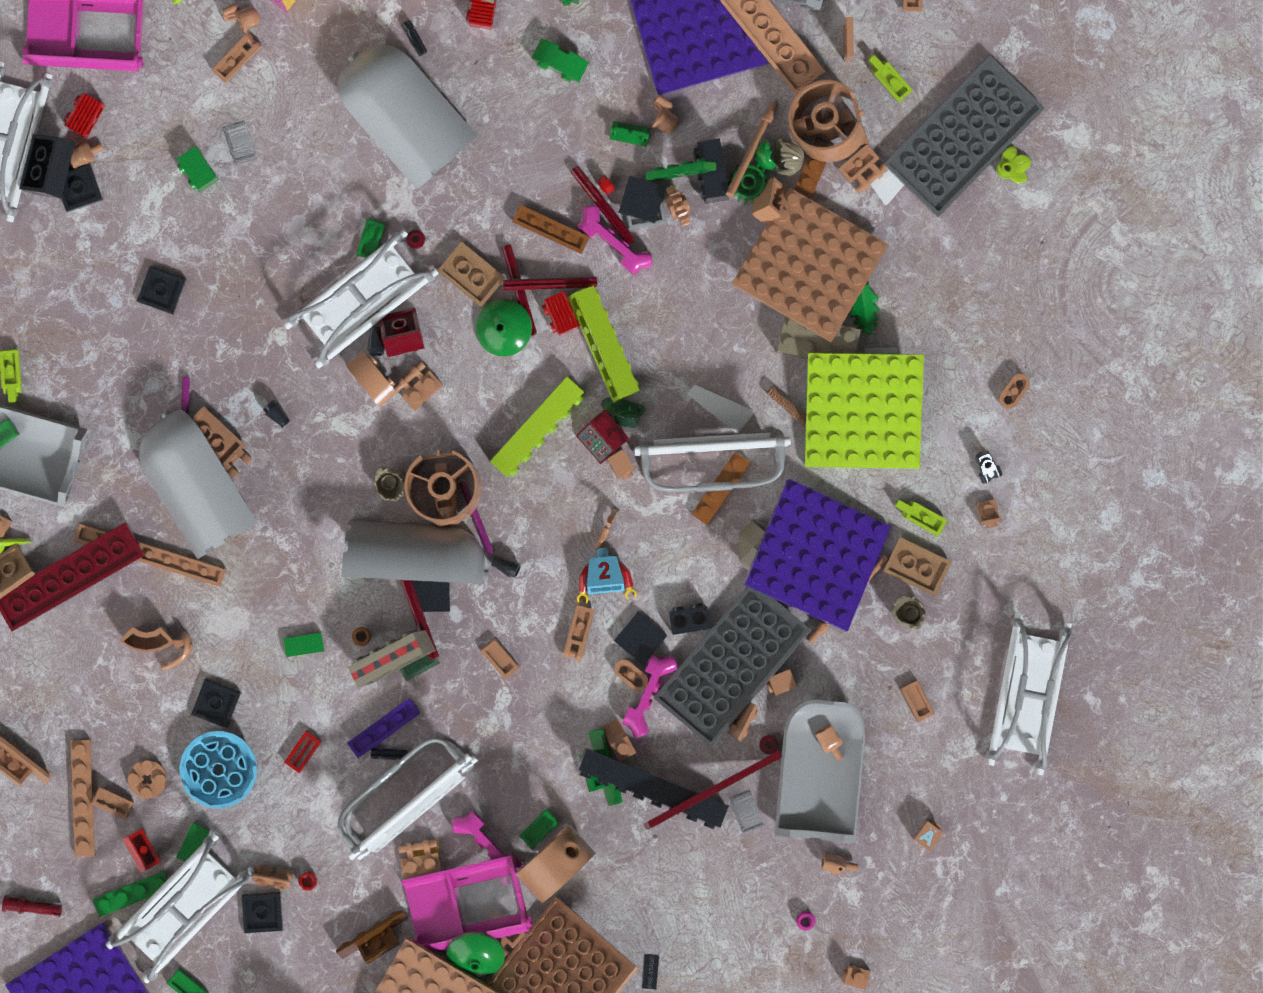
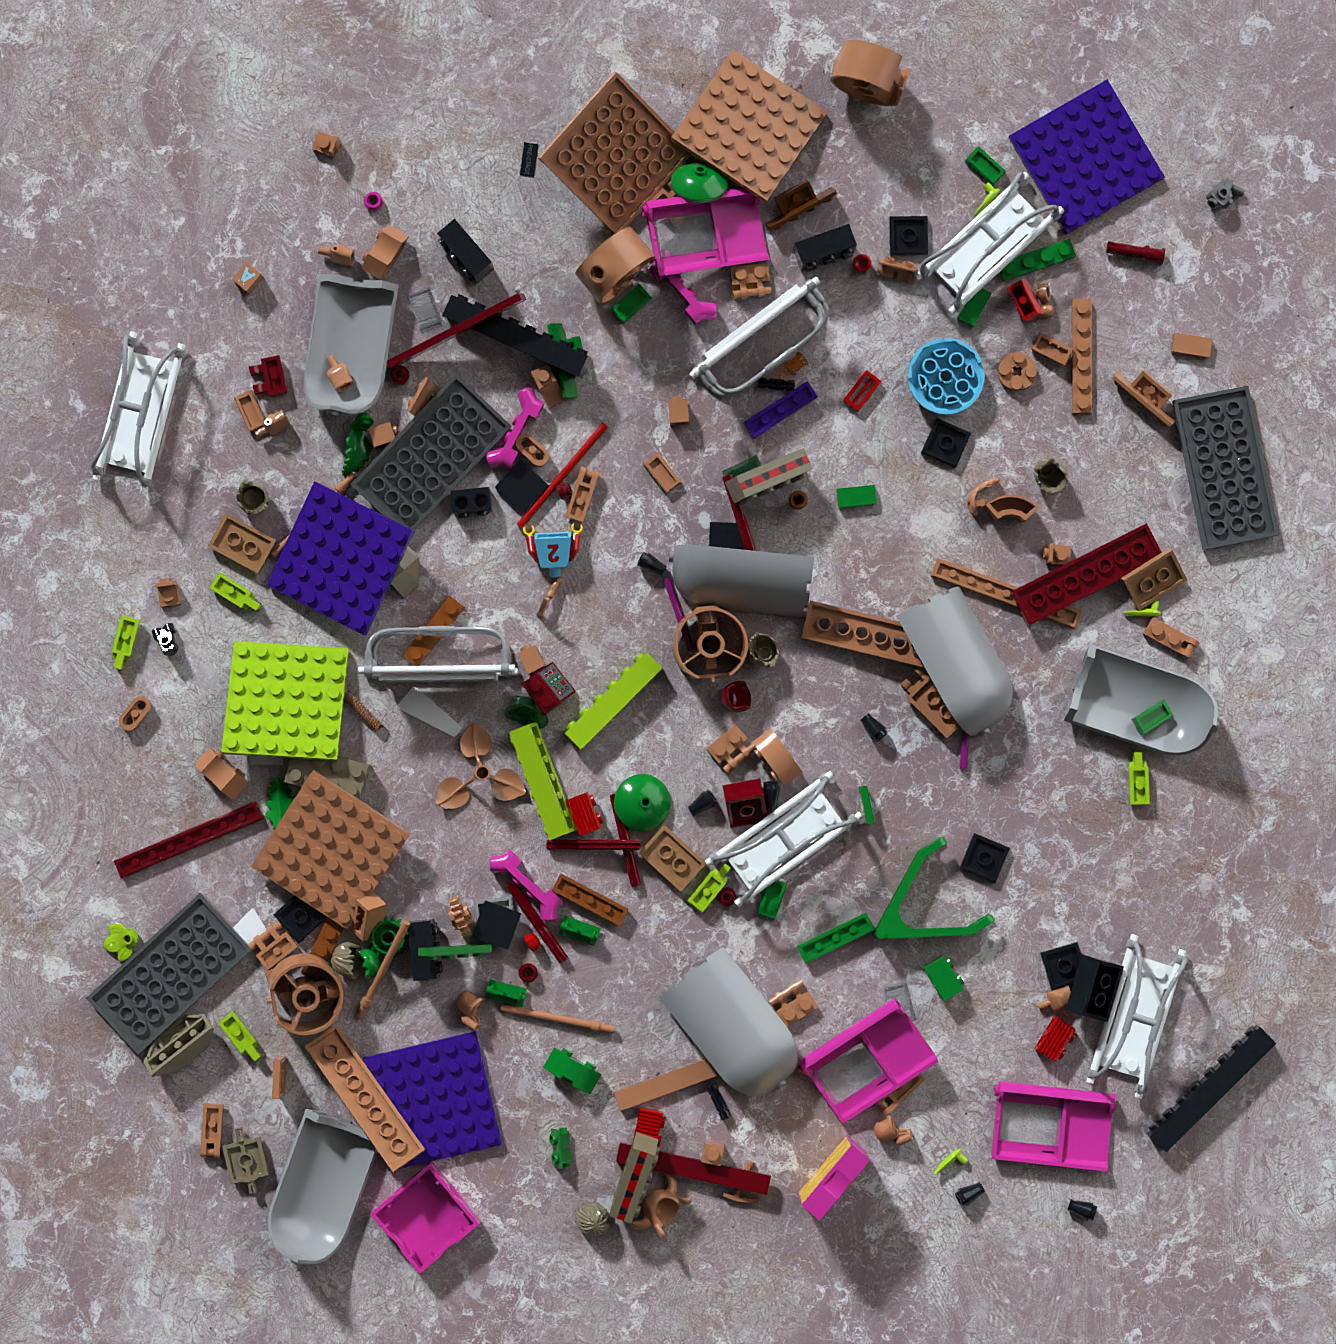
camera: 175 degrees left, 0 degrees up
none -> lime hinge [112,615,141,670]
none -> dark red tile [114,801,264,879]
none -> dark tan wedge [143,1014,214,1077]
none -> nougat brick [194,747,249,800]
none -> dark red plate [249,355,288,397]
none -> nougat piece [255,410,291,438]
none -> black tile [274,895,327,943]
none -> green plant [342,413,374,476]
none -> nougat brick [361,225,409,280]
none -> nougat plant [436,722,526,809]
none -> black brick [437,218,494,284]
none -> nougat bar [500,1004,615,1034]
none -> red piece [517,422,608,529]
none -> dark red plate [519,963,538,983]
none -> dark red plate [556,481,573,500]
none -> green hinge [558,916,601,946]
none -> nougat tile [614,1058,719,1111]
none -> nougat brick [668,396,689,426]
none -> lime hinge [687,863,731,913]
none -> black cone [688,790,717,816]
none -> dark red hair [721,681,751,712]
none -> nougat plate [769,980,818,1027]
none -> clear orange bush [783,351,809,376]
none -> black brick [793,224,857,273]
none -> green plate [797,912,875,963]
none -> dark pink piece [798,998,938,1124]
none -> nougat plate [801,600,925,668]
none -> green tile [858,785,875,825]
none -> green piece [872,836,995,939]
none -> lime bar [974,182,1000,217]
none -> dark tan hair [1033,457,1068,495]
none -> nougat plate [1035,283,1054,319]
none -> nougat bracket [1043,544,1071,565]

